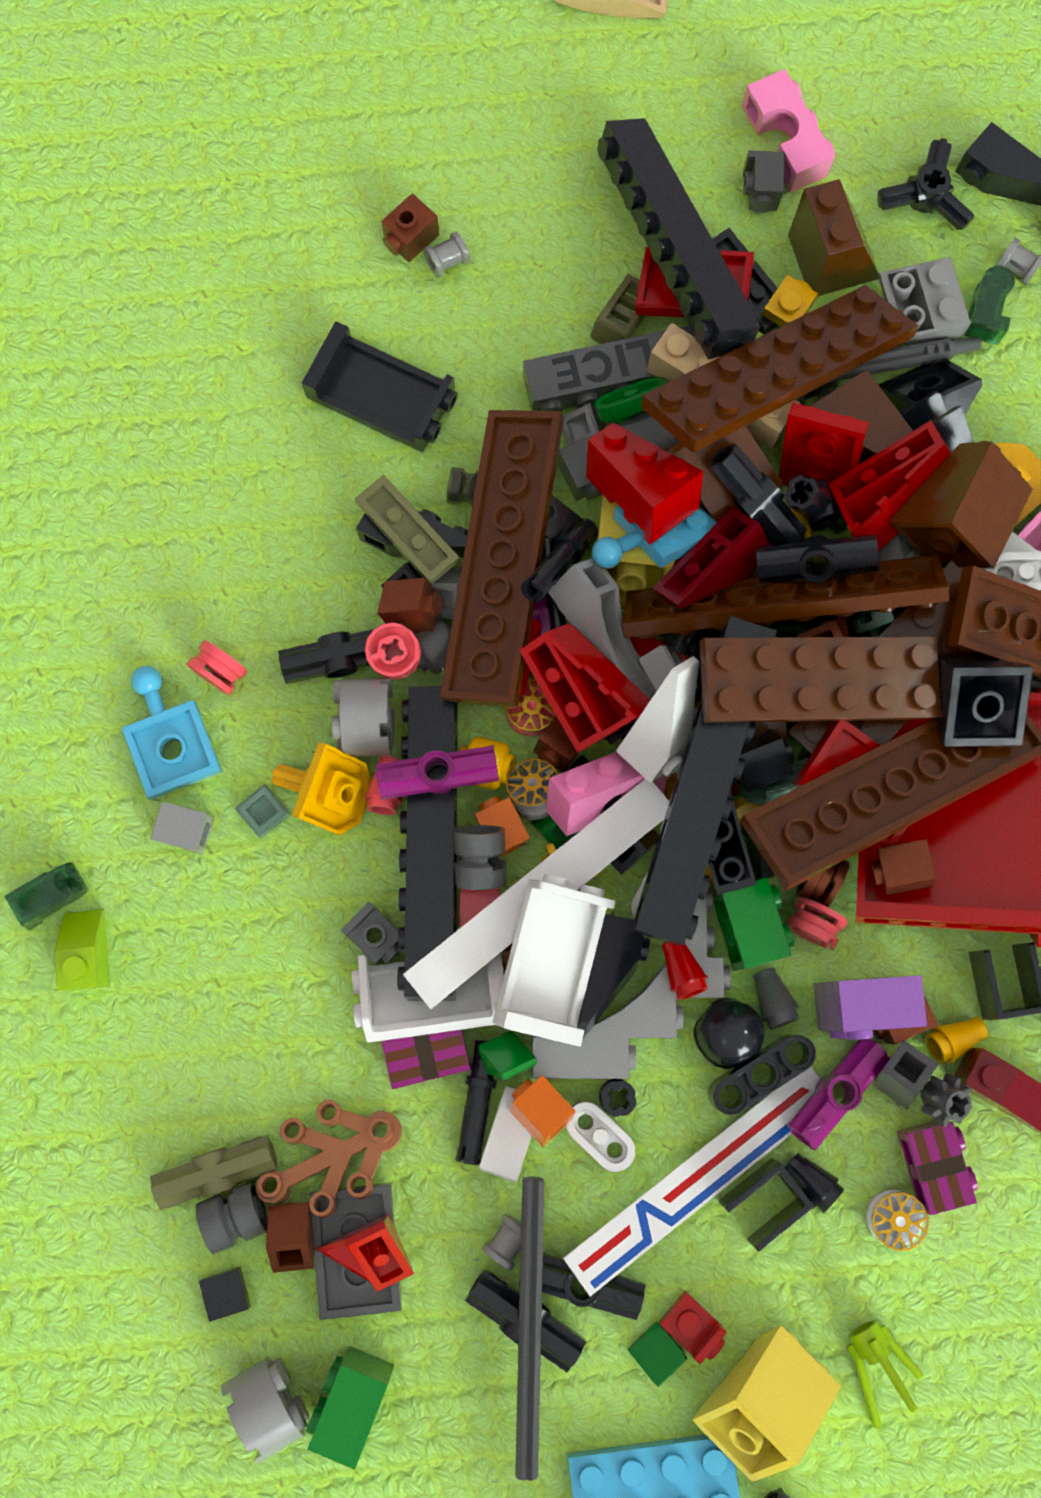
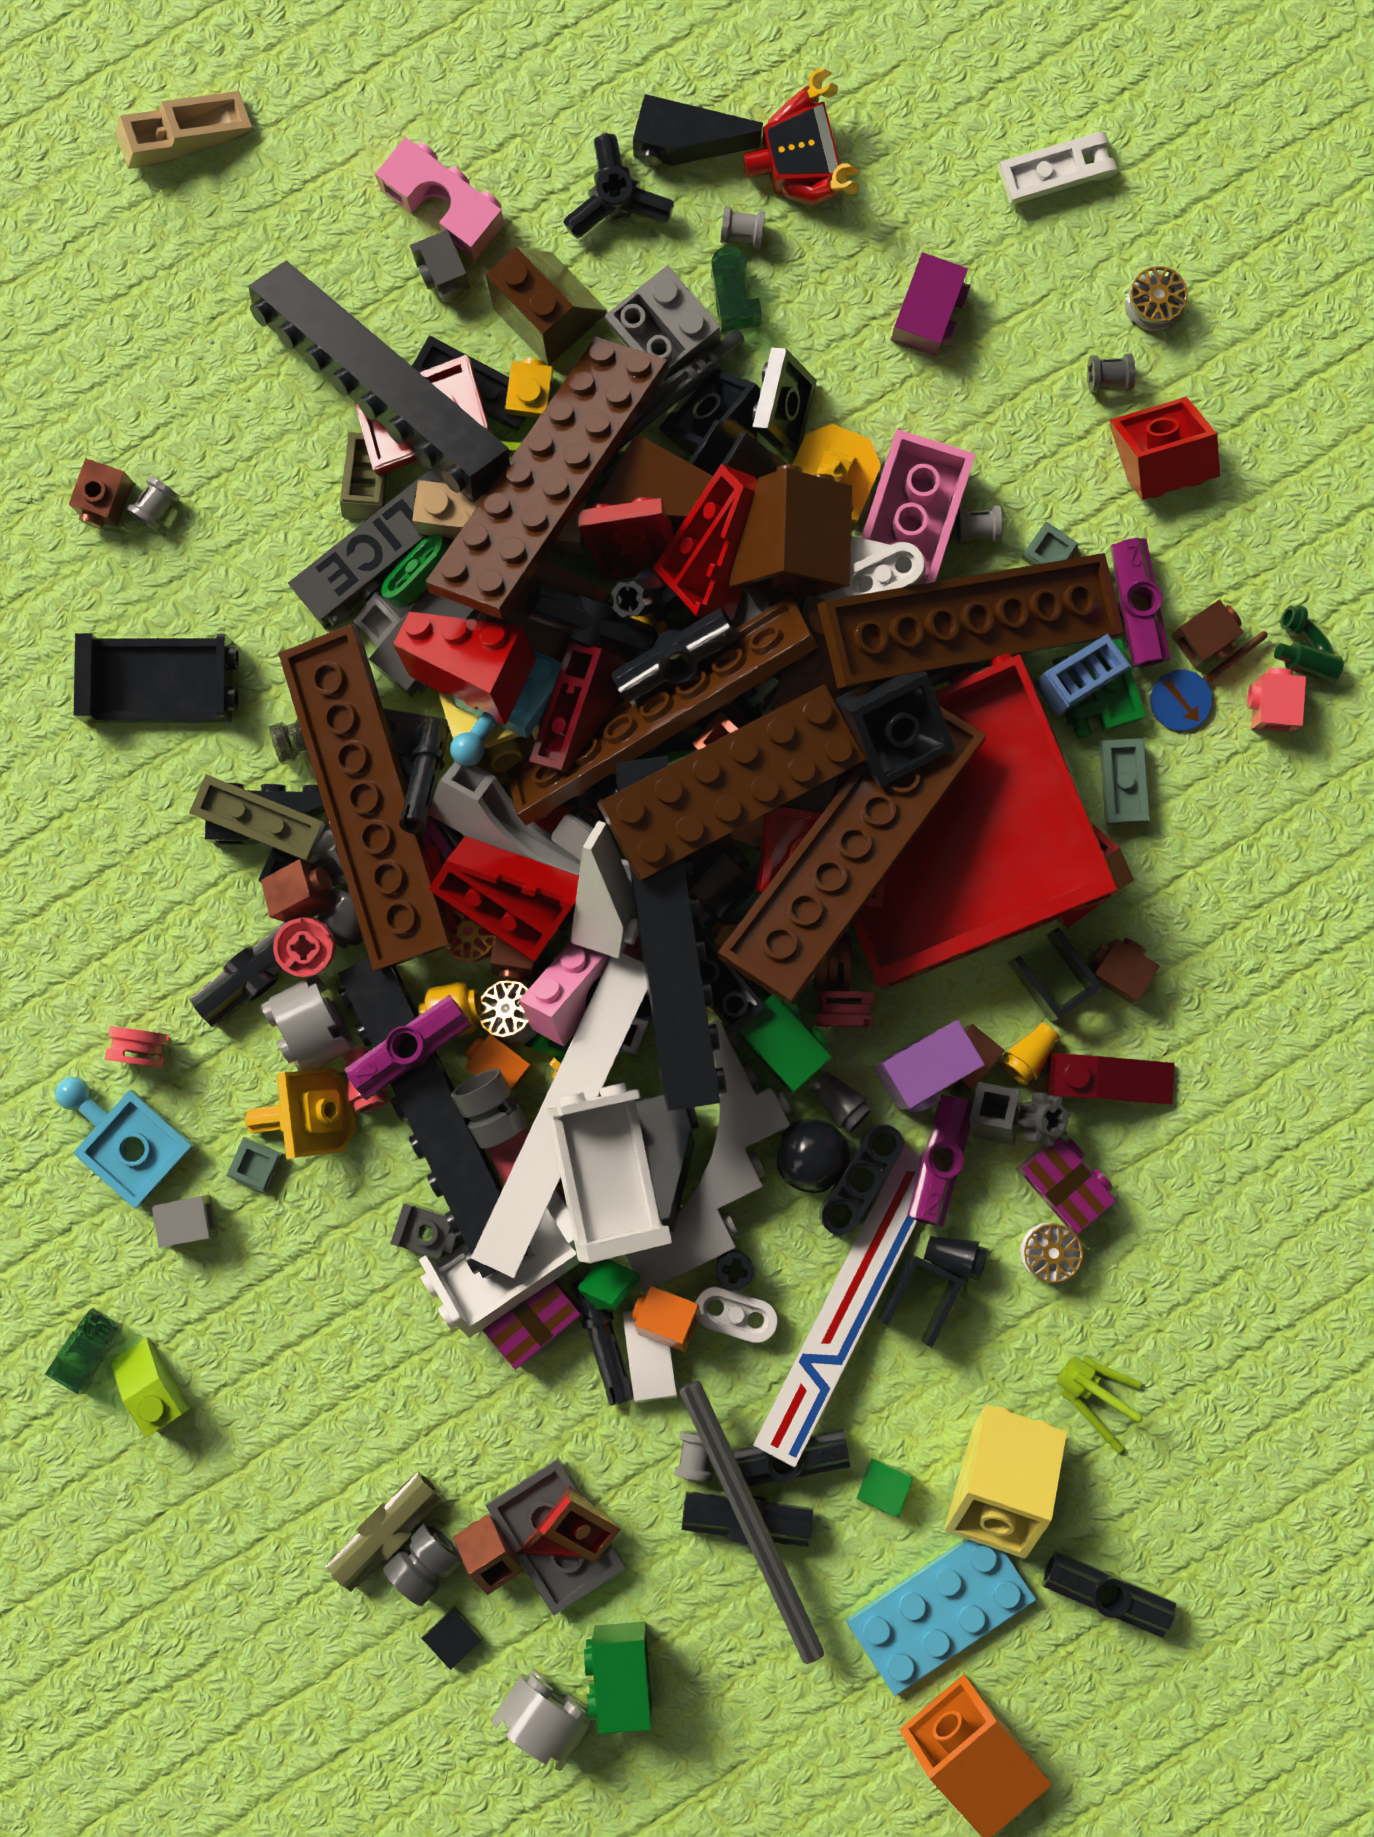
camera: 25 degrees left, 5 degrees up
nougat plant [256,1100,402,1219] -> none
red bracket [659,1291,726,1364] -> none
red cone [661,943,708,1000] -> none
copper brick [871,839,936,896] -> none
none -> black plate [752,347,817,457]

